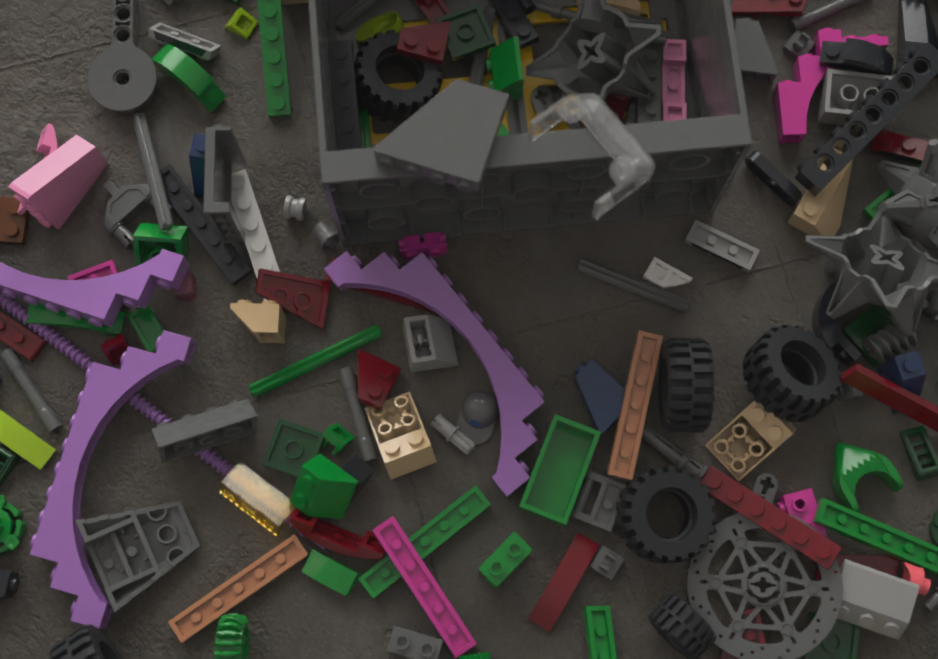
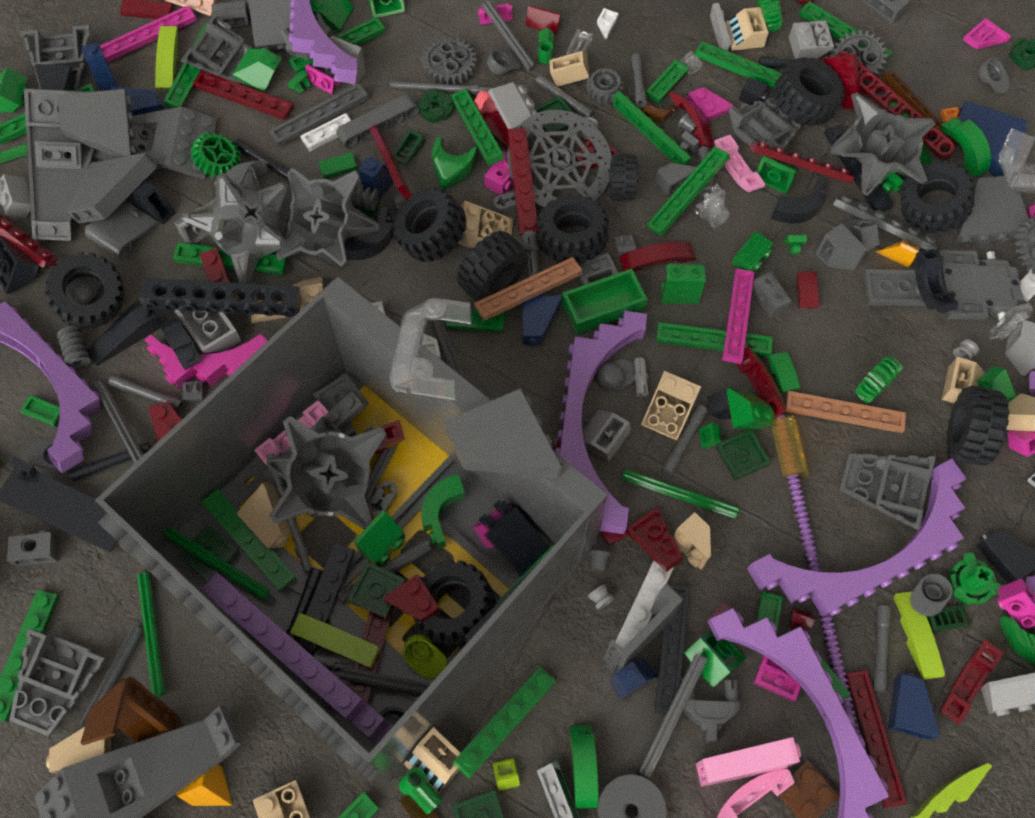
camera: 135 degrees left, 10 degrees down
dark grey slope [151,399,257,464] -> none
dark red wing [358,350,401,411] -> none
none -> green plate [446,309,504,333]
none -> dark grey cap [910,574,952,616]

